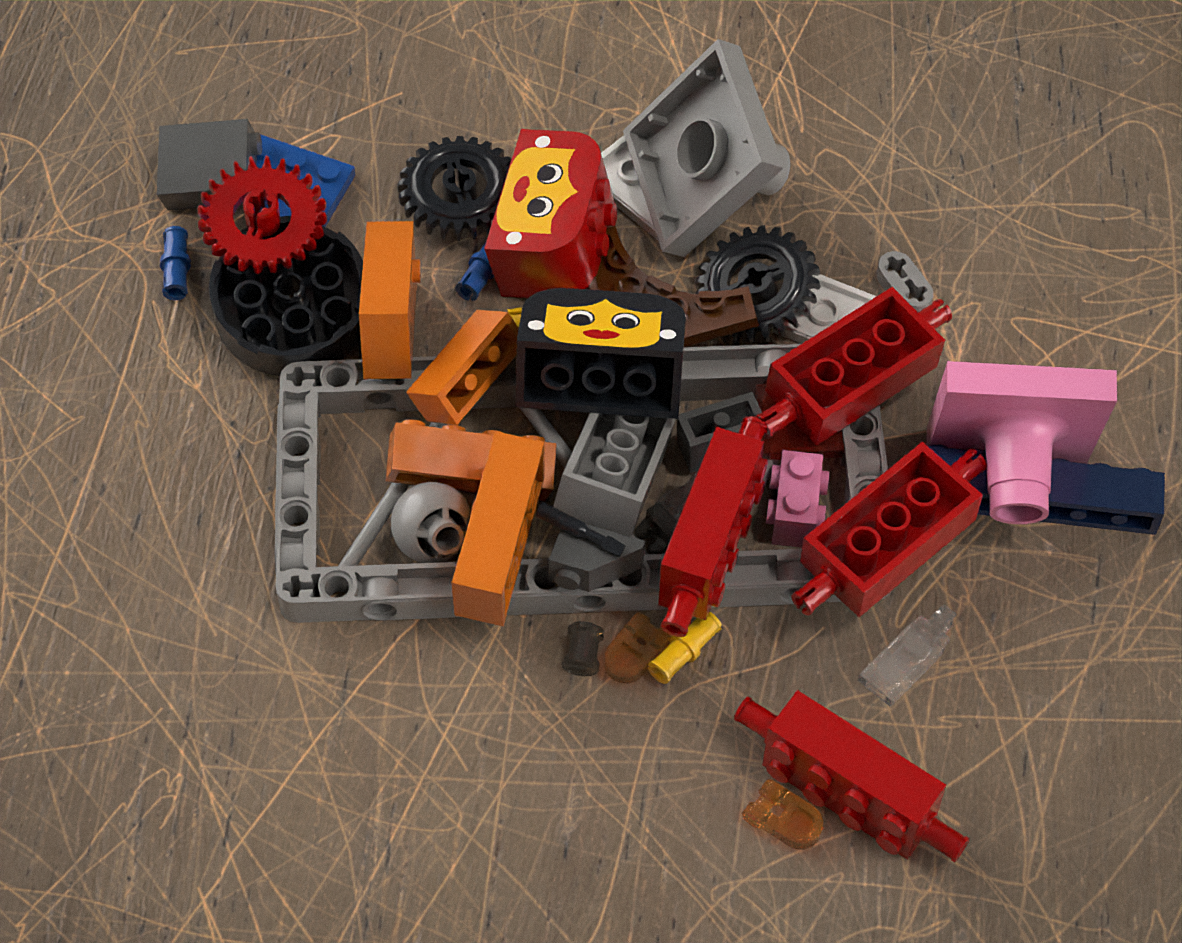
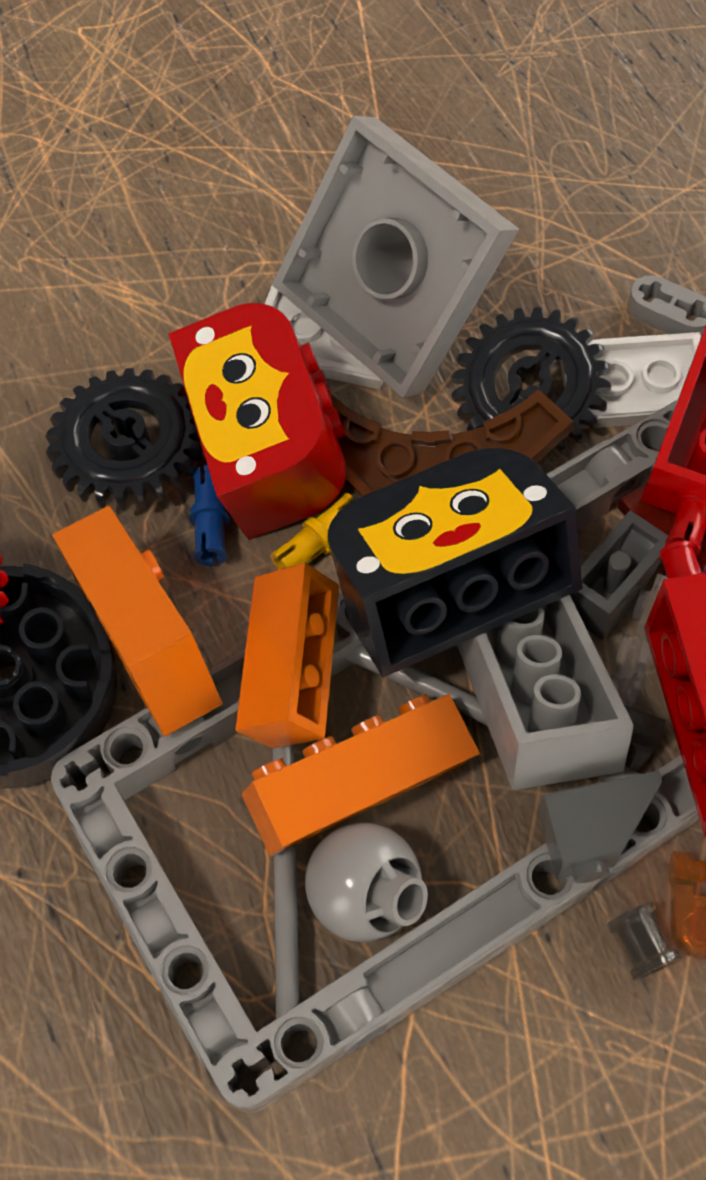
camera: 25 degrees left, 5 degrees up
orange brick [451,431,545,627] -> none
black piece [536,502,626,557] -> none

